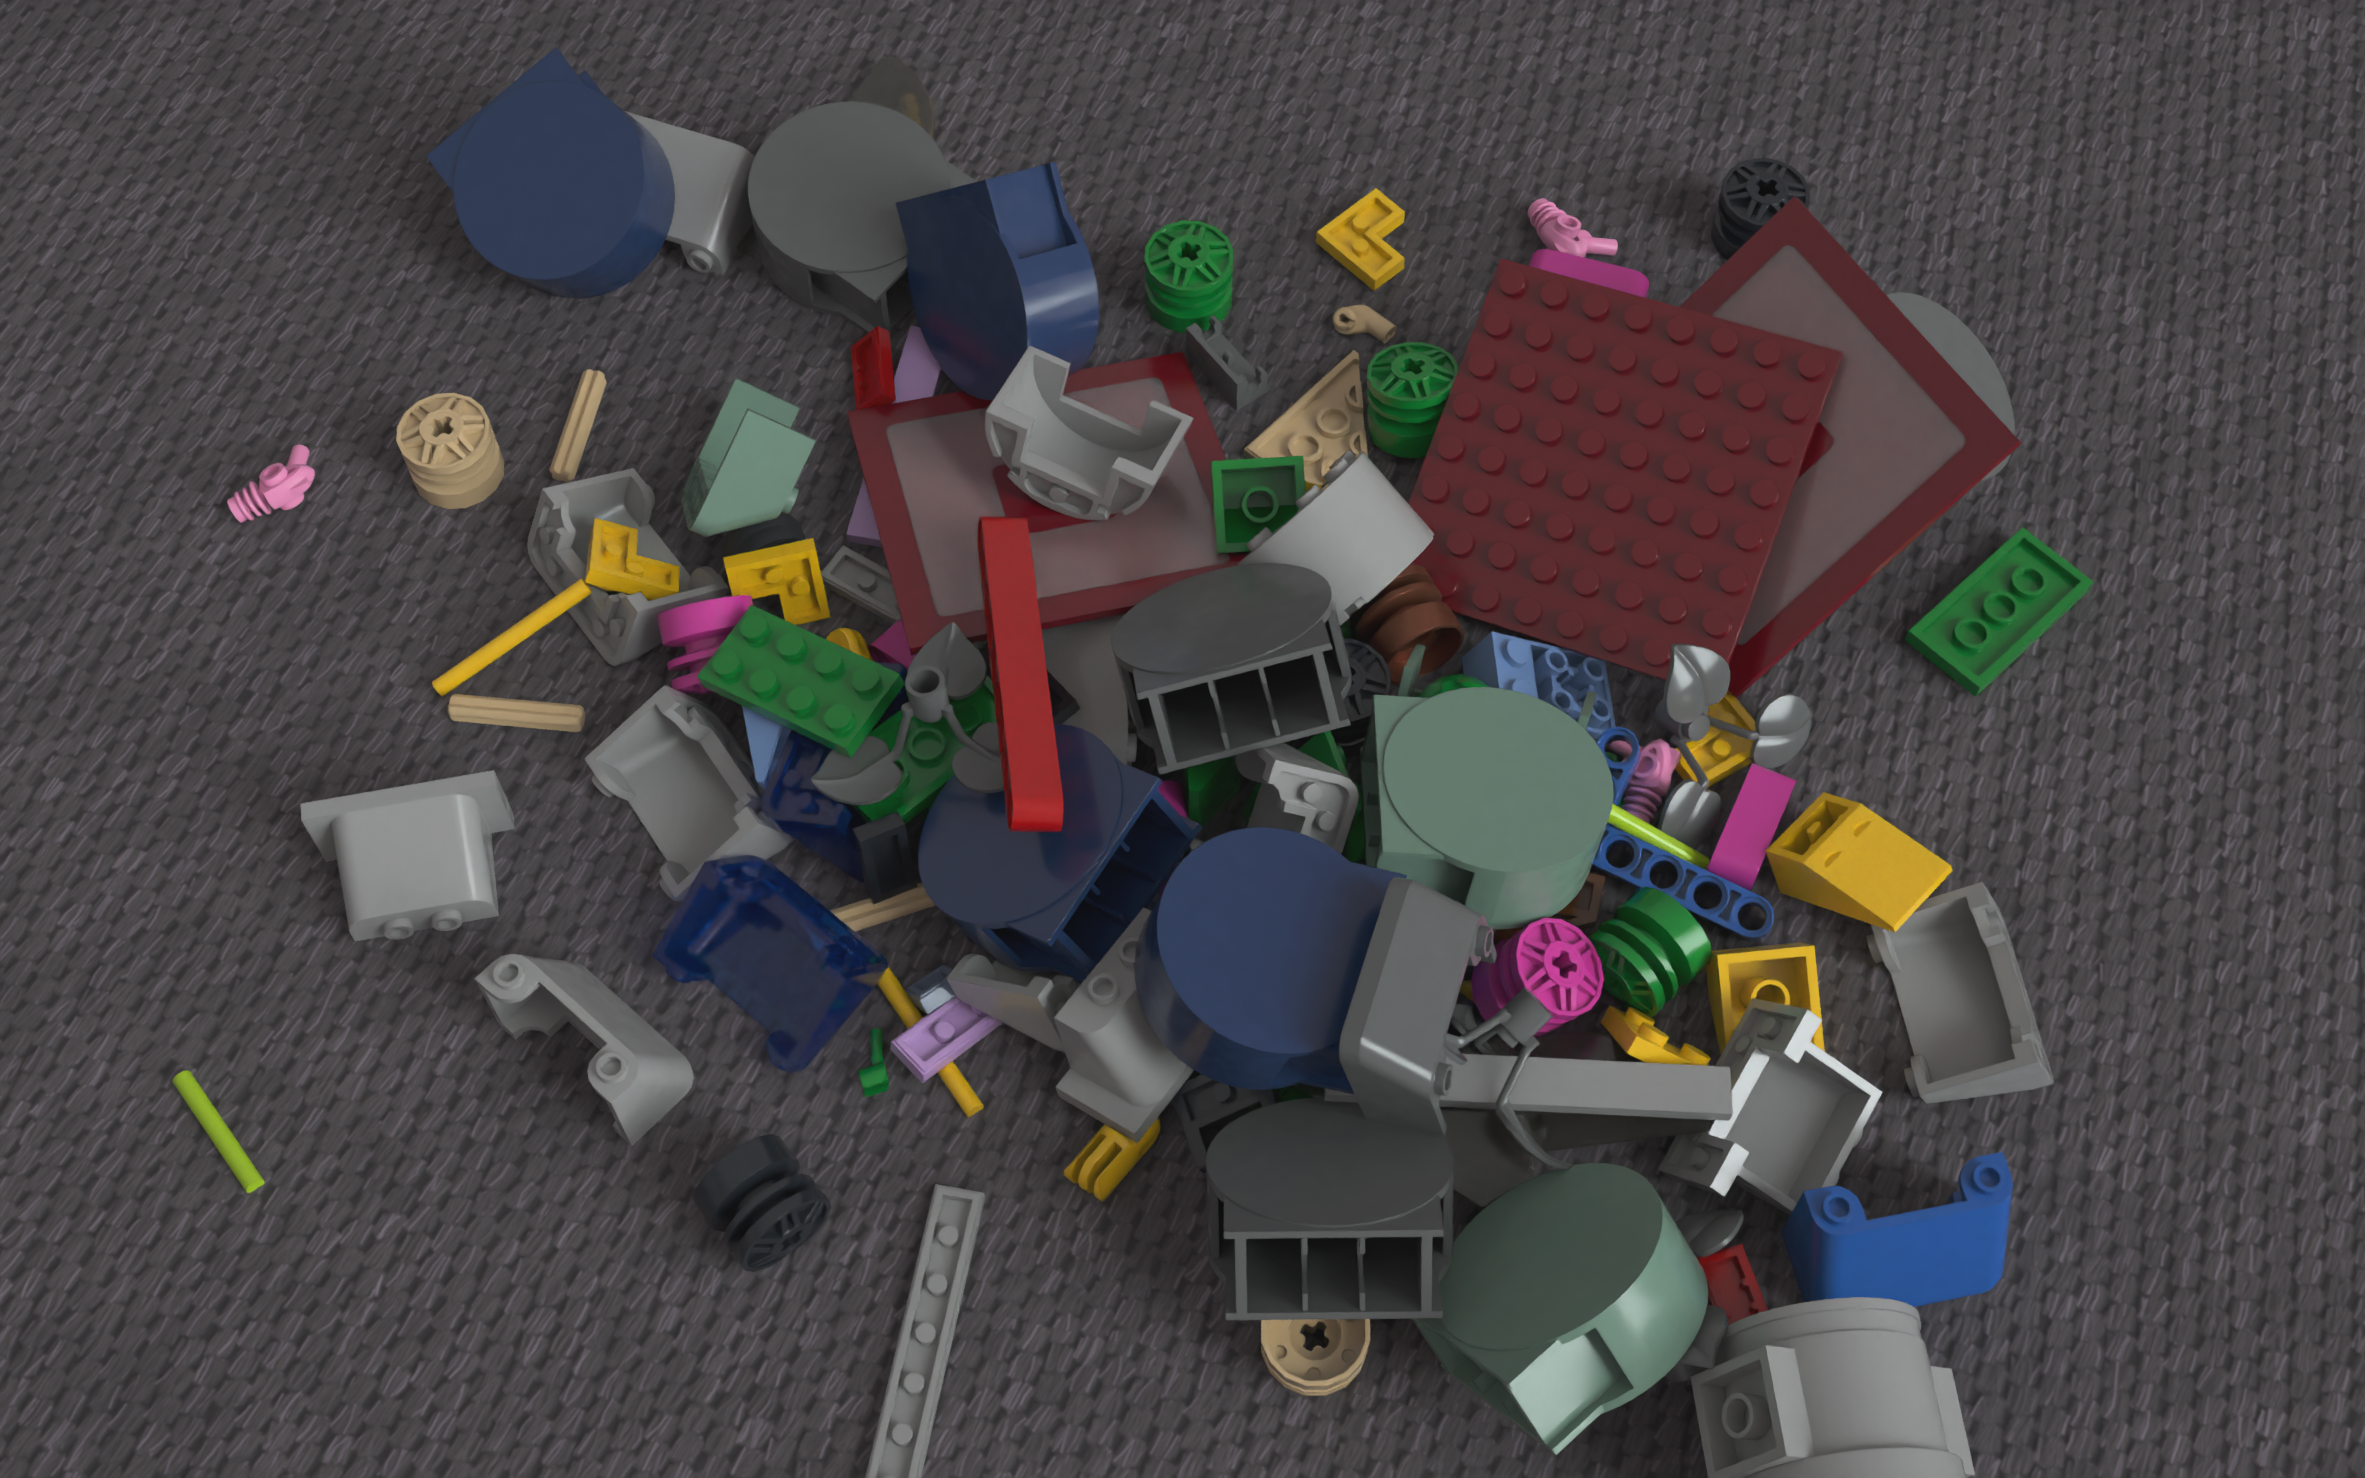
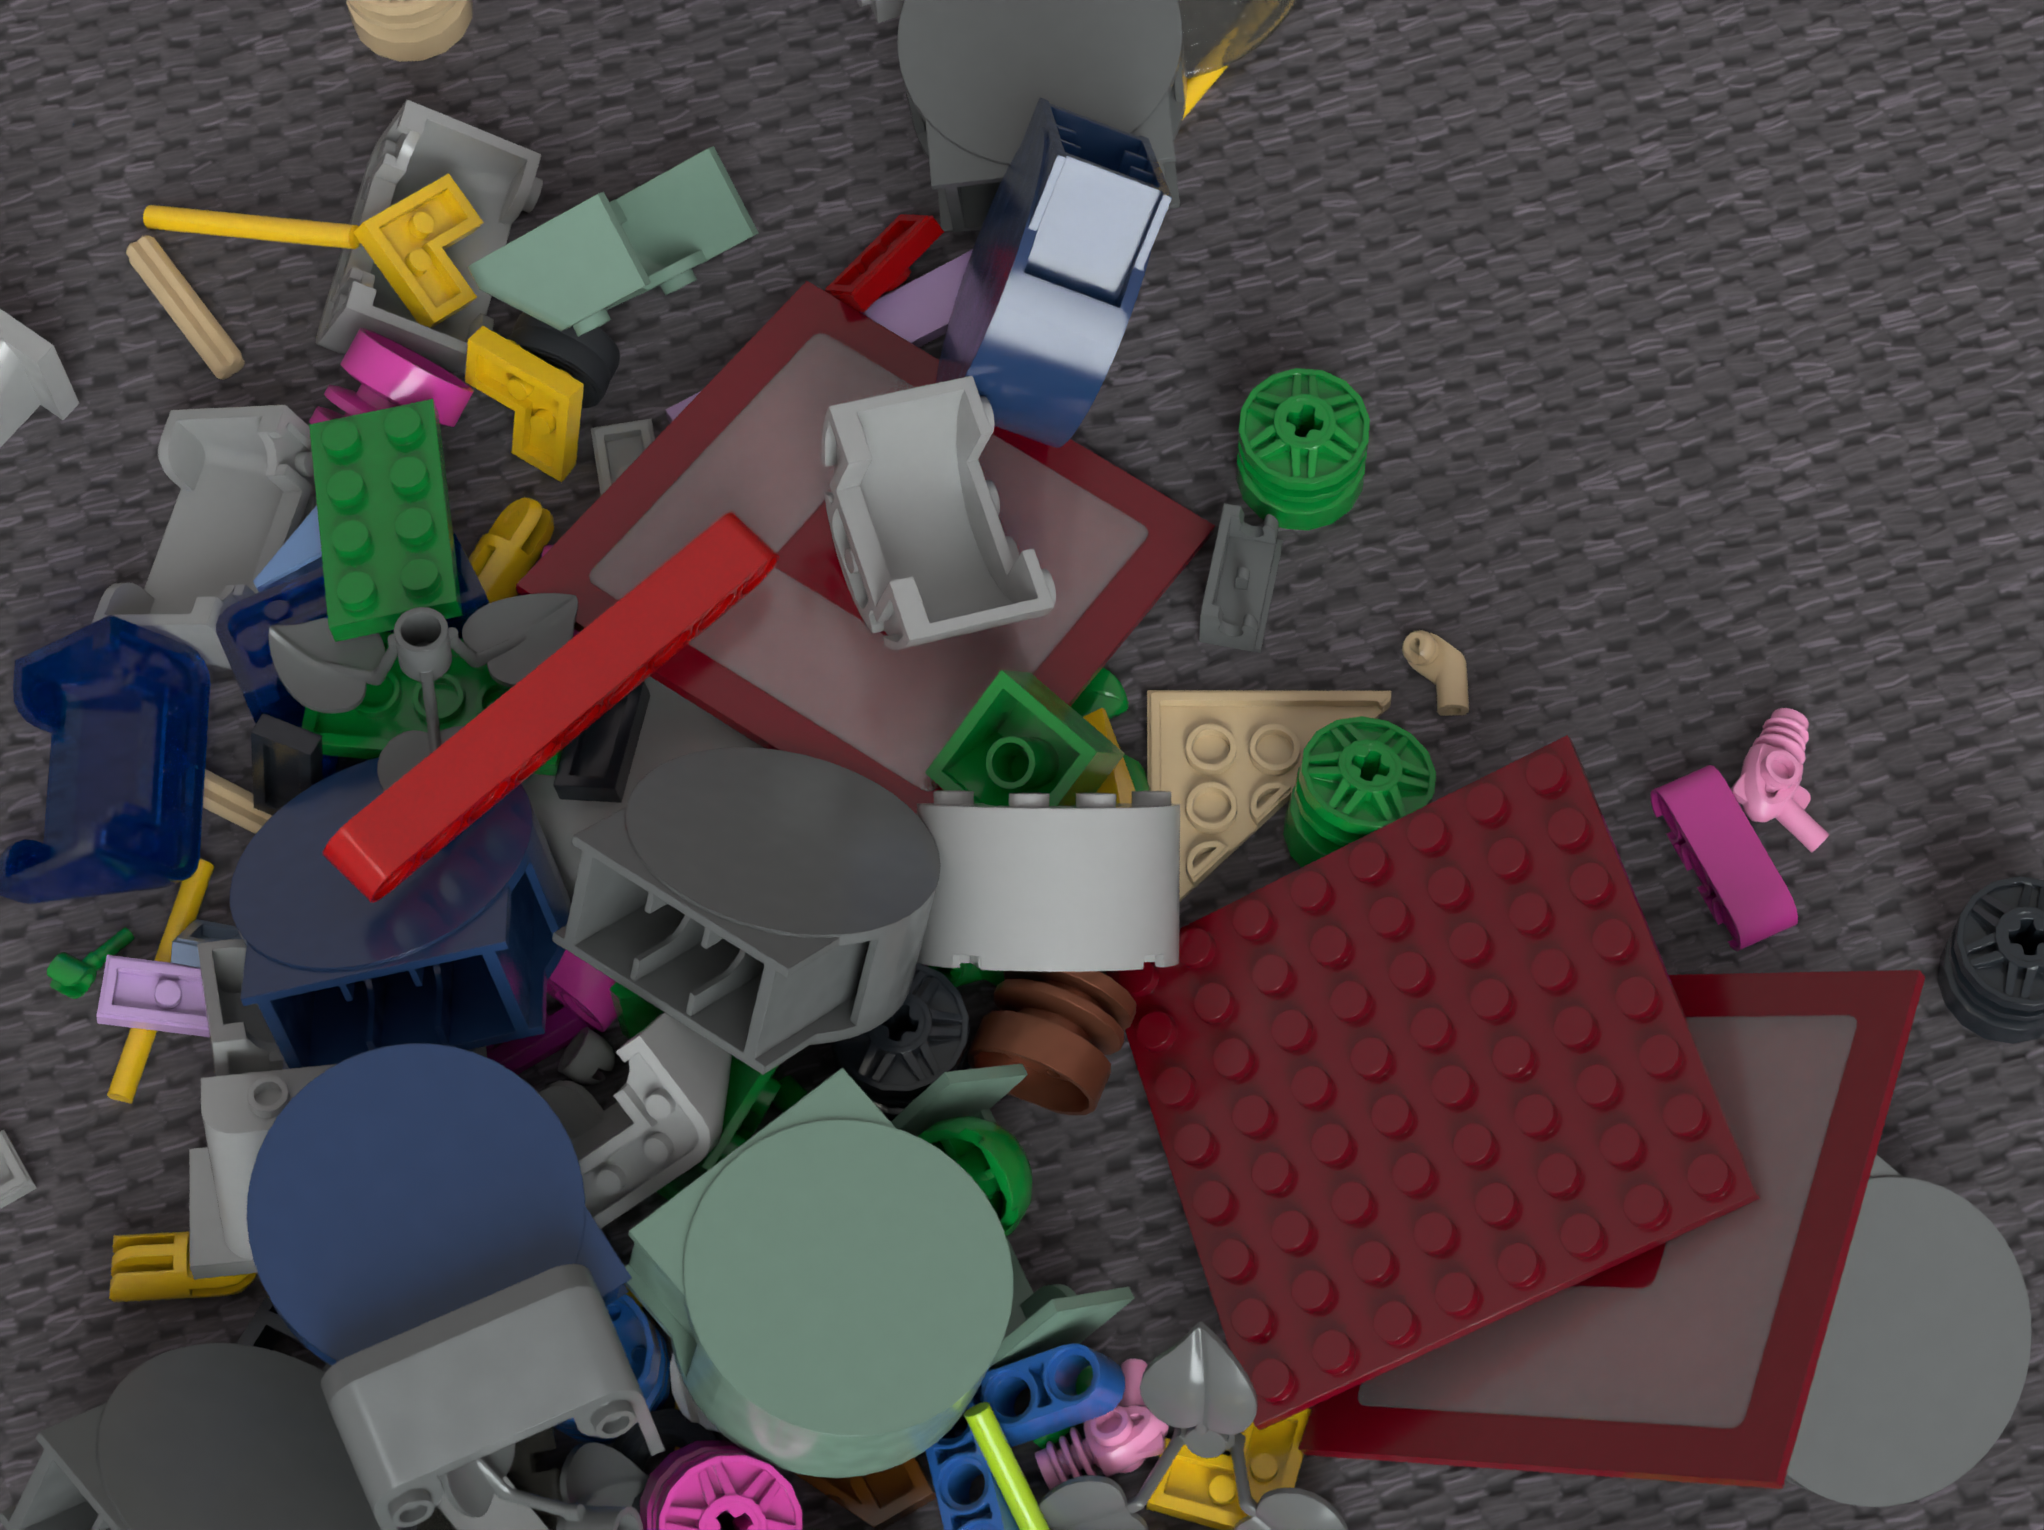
camera: 50 degrees right, 5 degrees up
tan axle [550,369,607,482] -> none
yellow plate [1316,188,1405,291] -> none
medium blue slope [1462,632,1616,739] -> none

